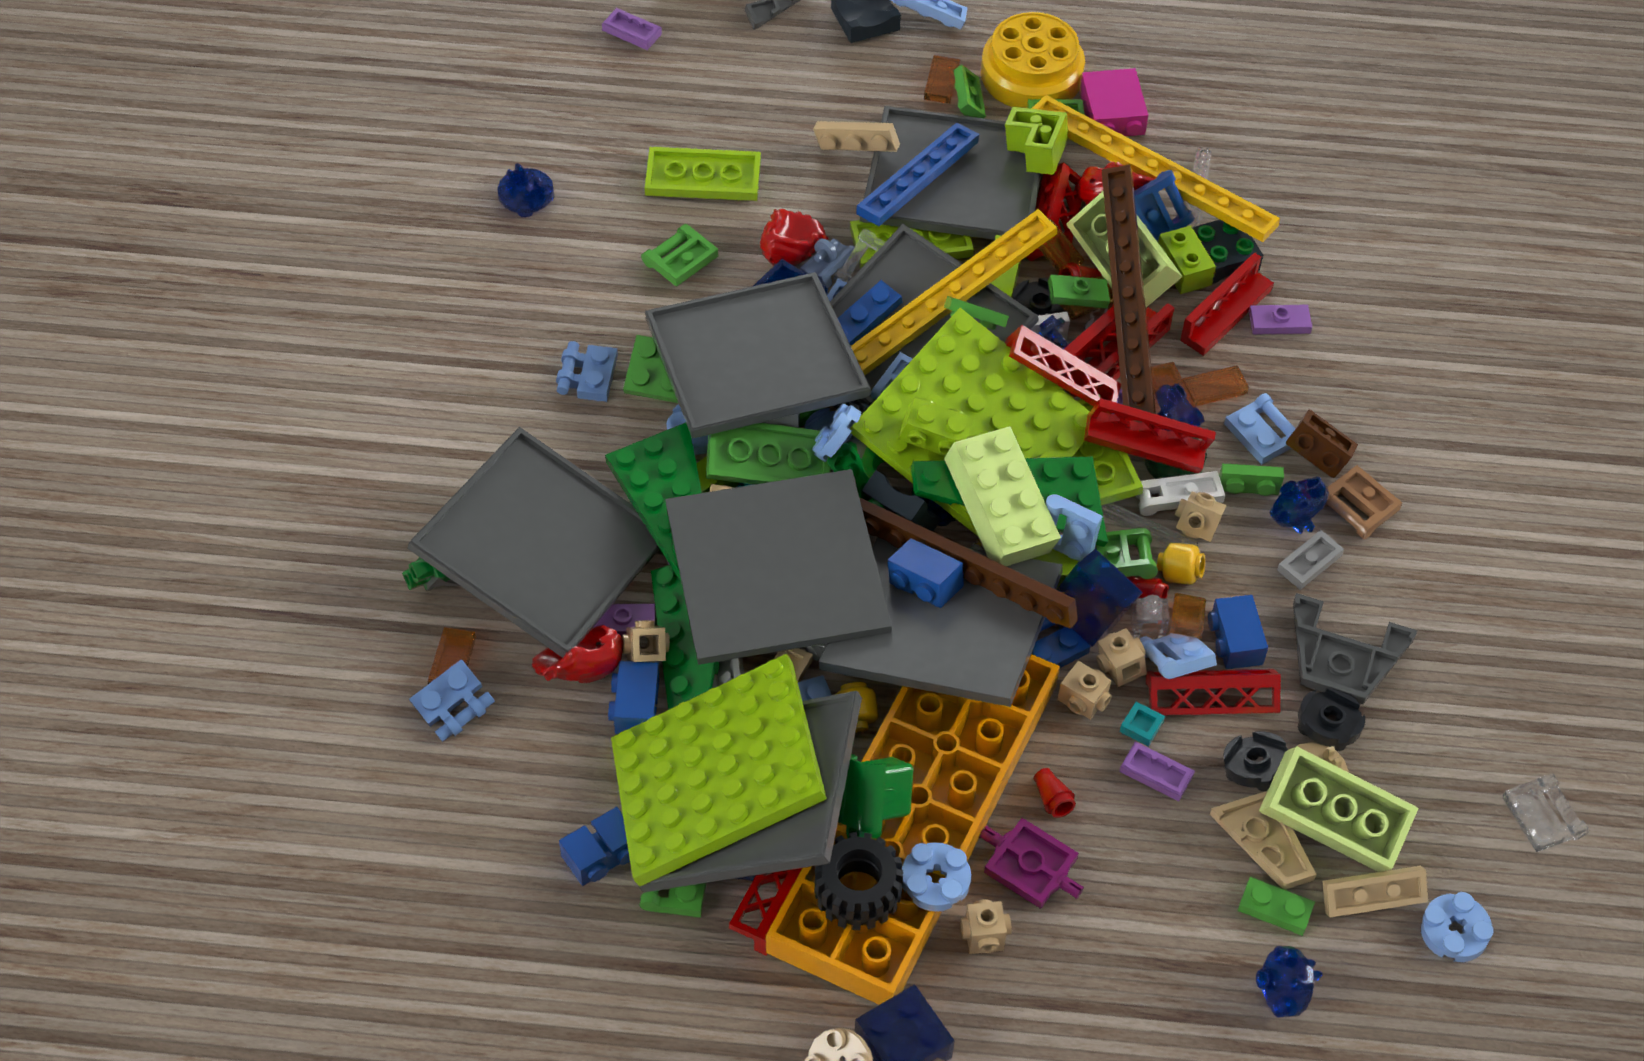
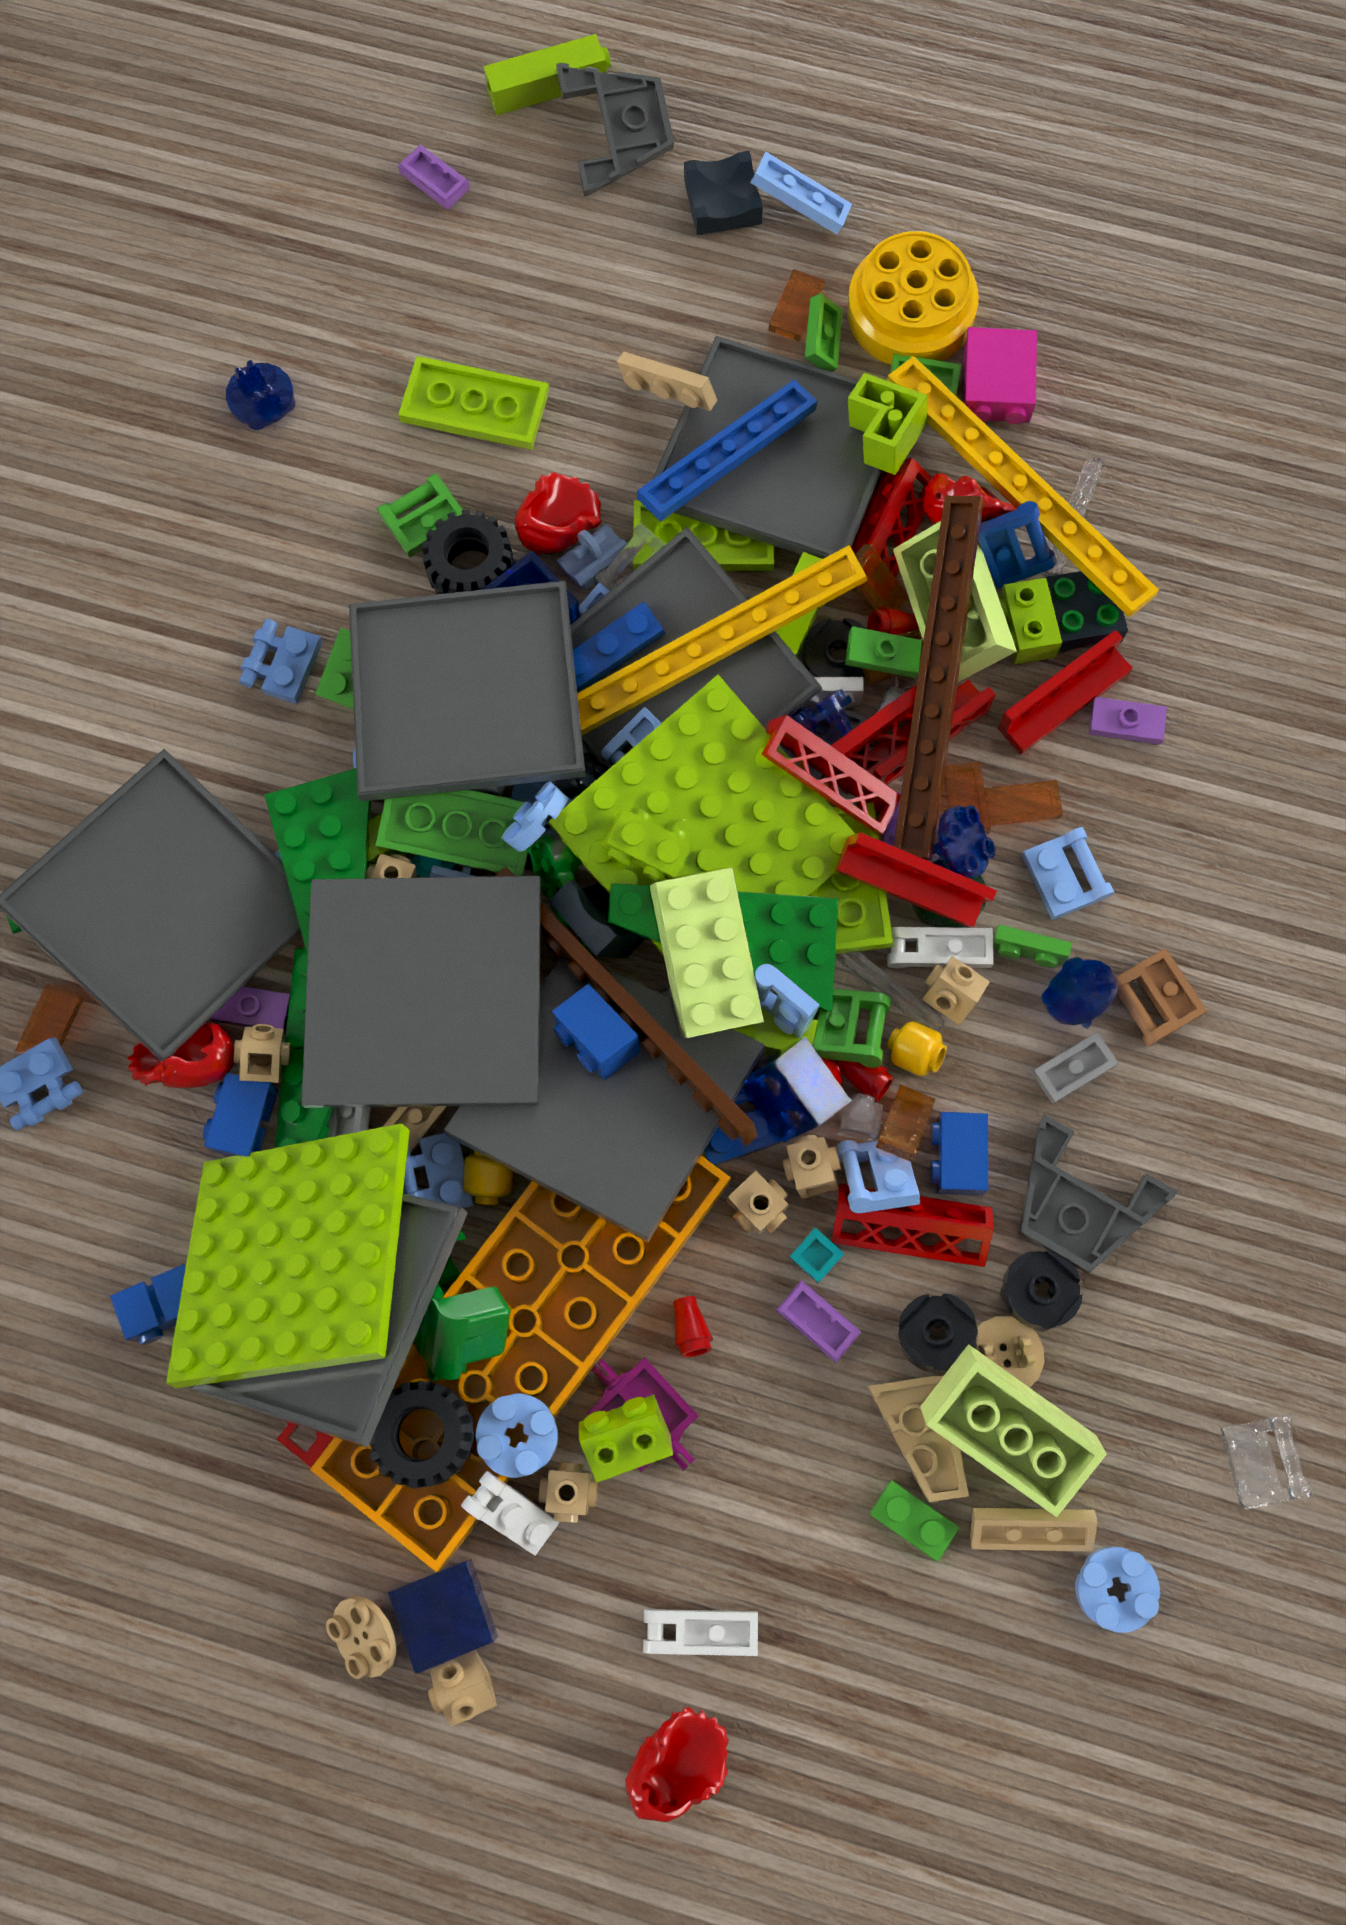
camera: 15 degrees right, 20 degrees up
bright green plate [944,296,1009,330] -> none
clear blue plate [1256,946,1323,1018] -> none
reddish brown bracket [1286,409,1358,478] -> none
none -> black tyre [422,510,515,595]
none -> white plate [461,1471,560,1556]
none -> lime brick [579,1395,673,1483]
none -> white plate [643,1609,758,1656]

